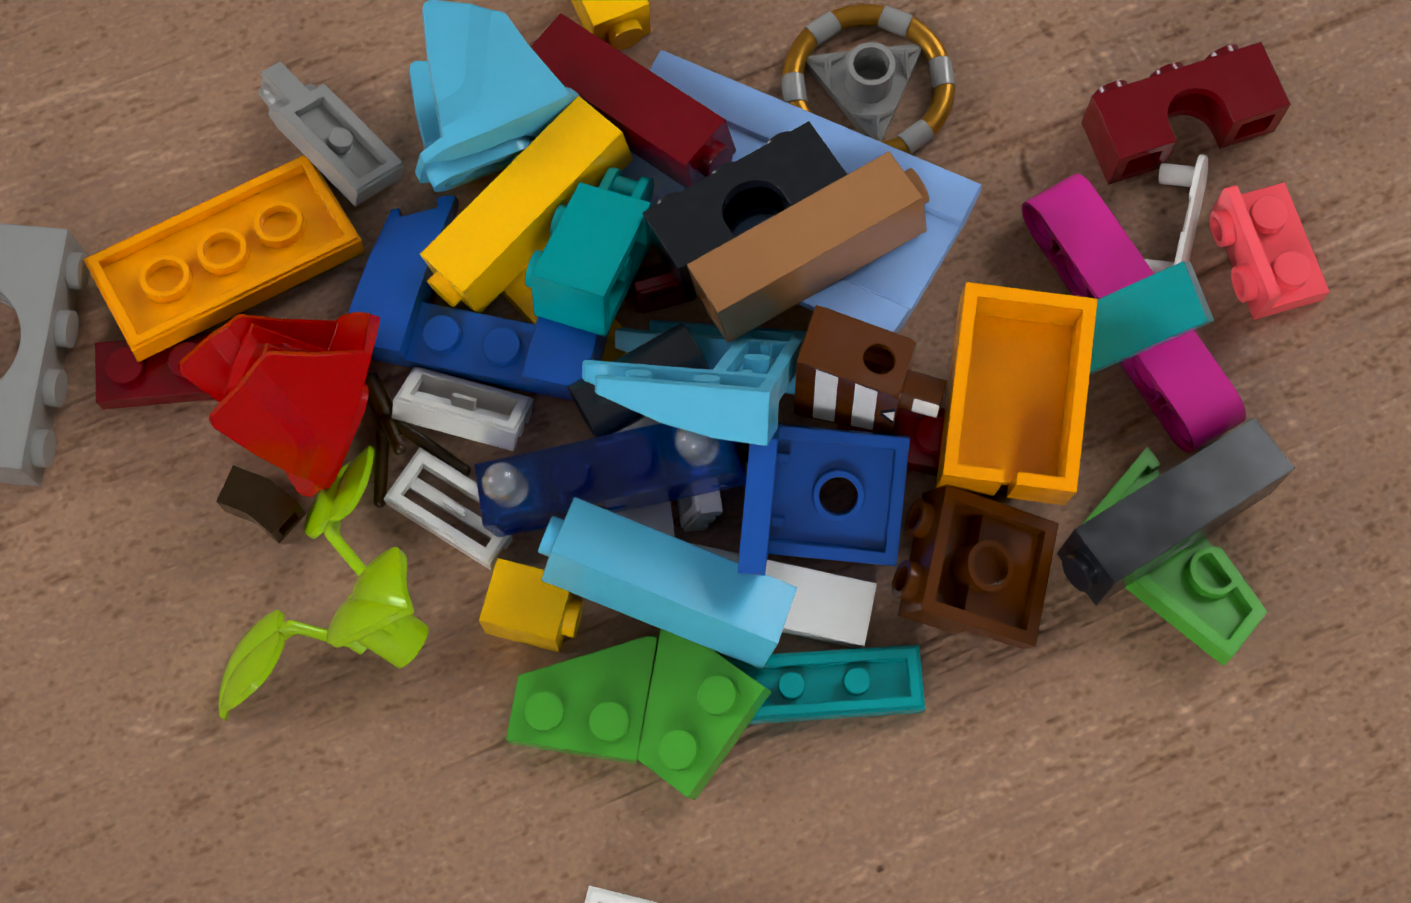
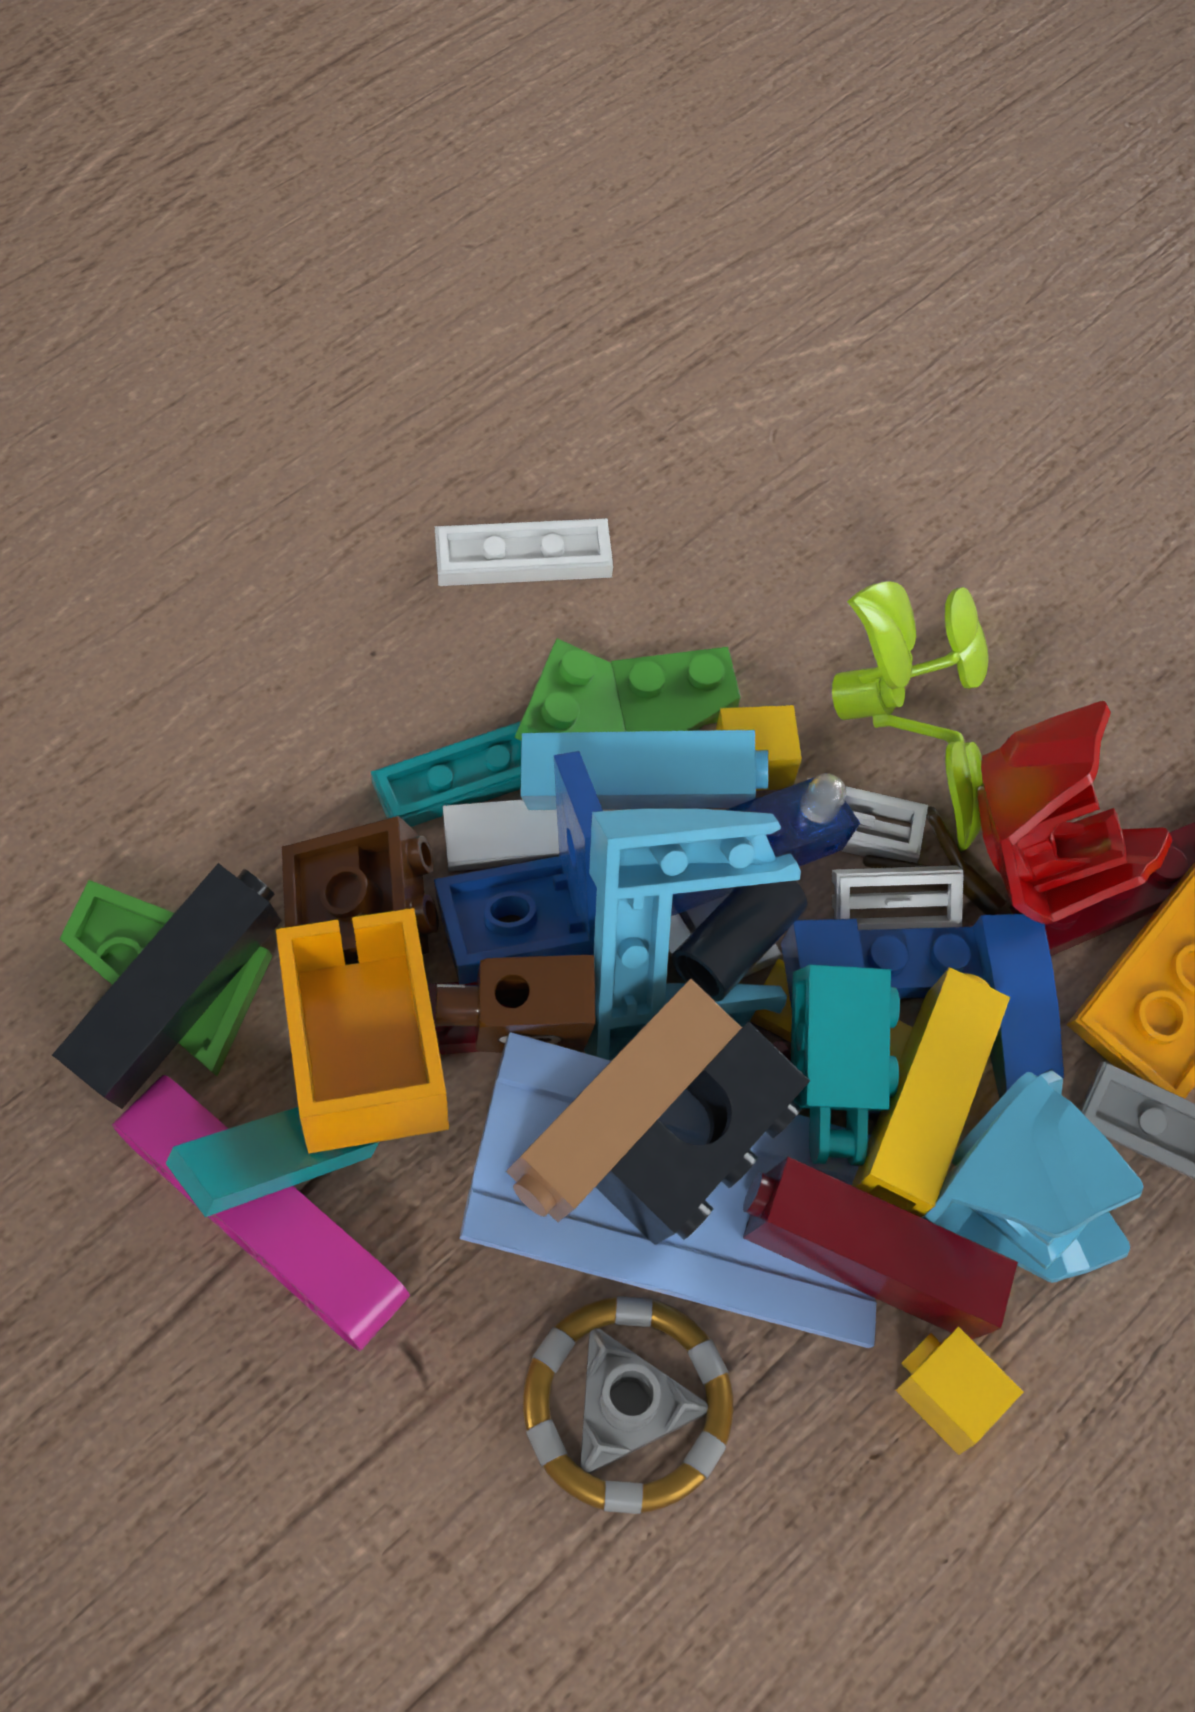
camera: 155 degrees right, 10 degrees down
dark red arch [1081,42,1291,185] -> none
white piece [1145,154,1208,274] -> none
coral bracket [1209,182,1330,320] -> none

